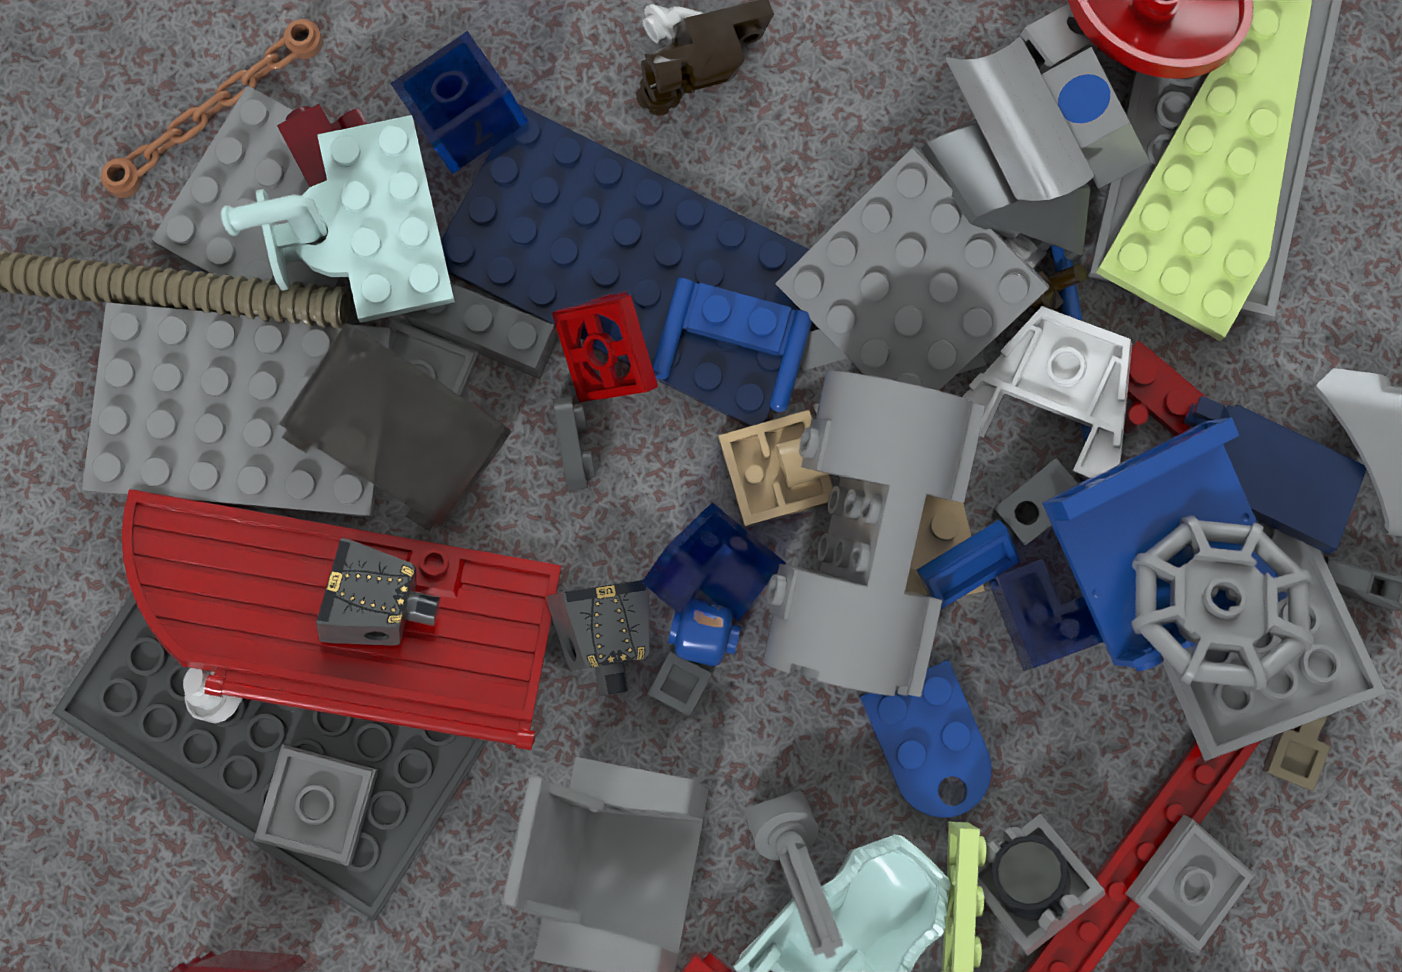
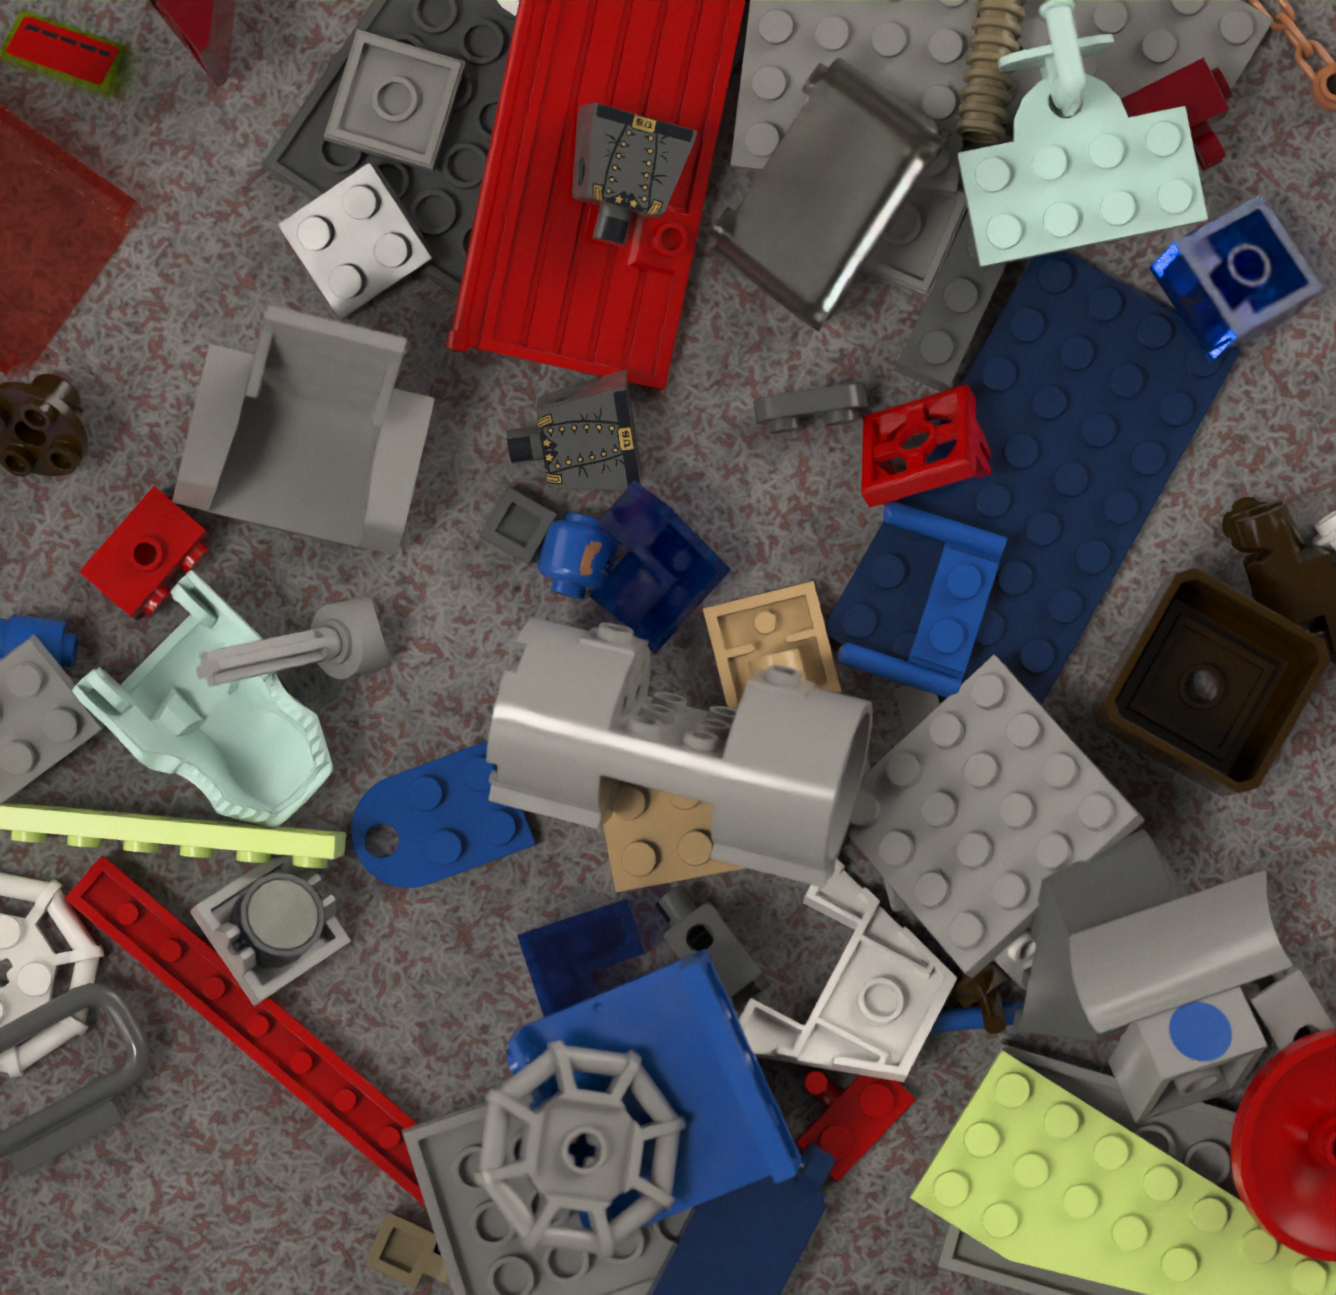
camera: 90 degrees right, 5 degrees up
blue tile [916,520,1020,610] -> none
light grey tile [1125,815,1255,953] -> none
none -> plate [278,161,437,320]
none -> dark brown plate [1092,568,1330,797]

